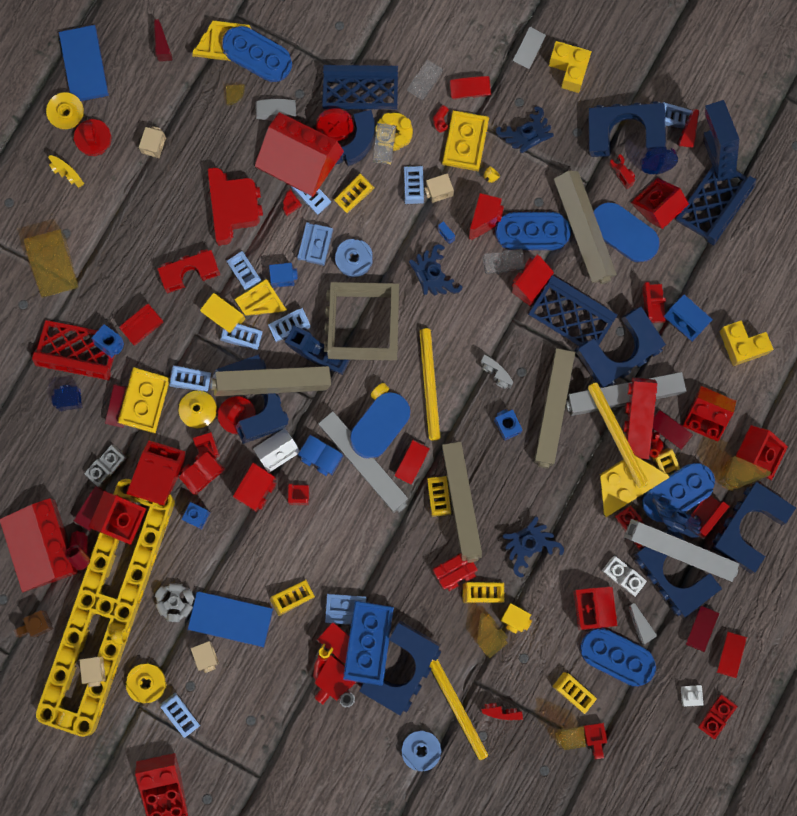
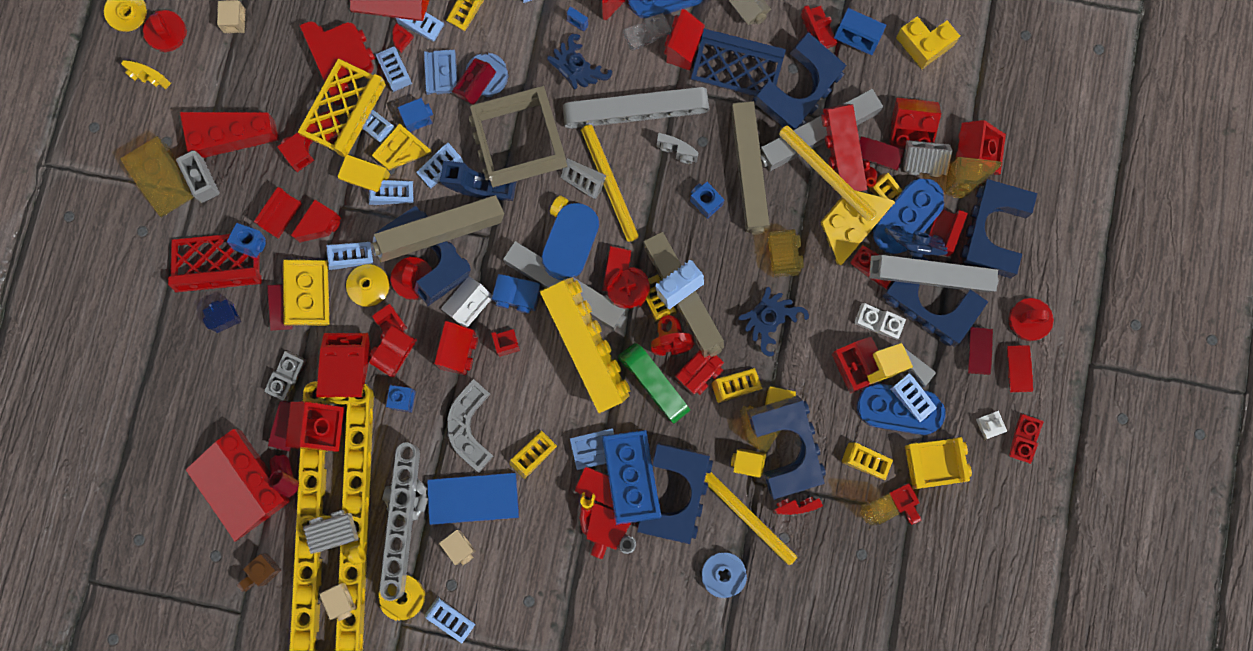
camera: 20 degrees left, 0 degrees up
none -> light grey brick [176,151,220,203]
none -> red wedge [180,112,279,158]
none -> red slope [291,200,341,243]
none -> yellow fence [298,59,386,157]
none -> light grey brick [304,510,359,553]
none -> light blue slope [376,46,412,92]
none -> light grey beam [380,443,420,601]
none -> light grey plate [448,379,494,473]
none -> dark red slope [452,58,496,105]
none -> yellow brick [540,277,630,413]
none -> light grey slope [561,158,606,199]
none -> light grey beam [562,87,710,128]
none -> red tile [607,267,650,309]
none -> green beam [617,342,691,424]
none -> red tile [651,315,694,356]
none -> light blue brick [656,260,704,309]
none -> yellow brick [731,448,766,477]
none -> dark blue arch [747,395,826,499]
none -> clear yellow brick [767,229,804,278]
none -> yellow panel [867,343,913,384]
none -> light blue slope [891,373,937,422]
none -> light grey brick [903,141,952,177]
none -> yellow panel [905,437,972,489]
none -> red tile [1008,298,1054,342]

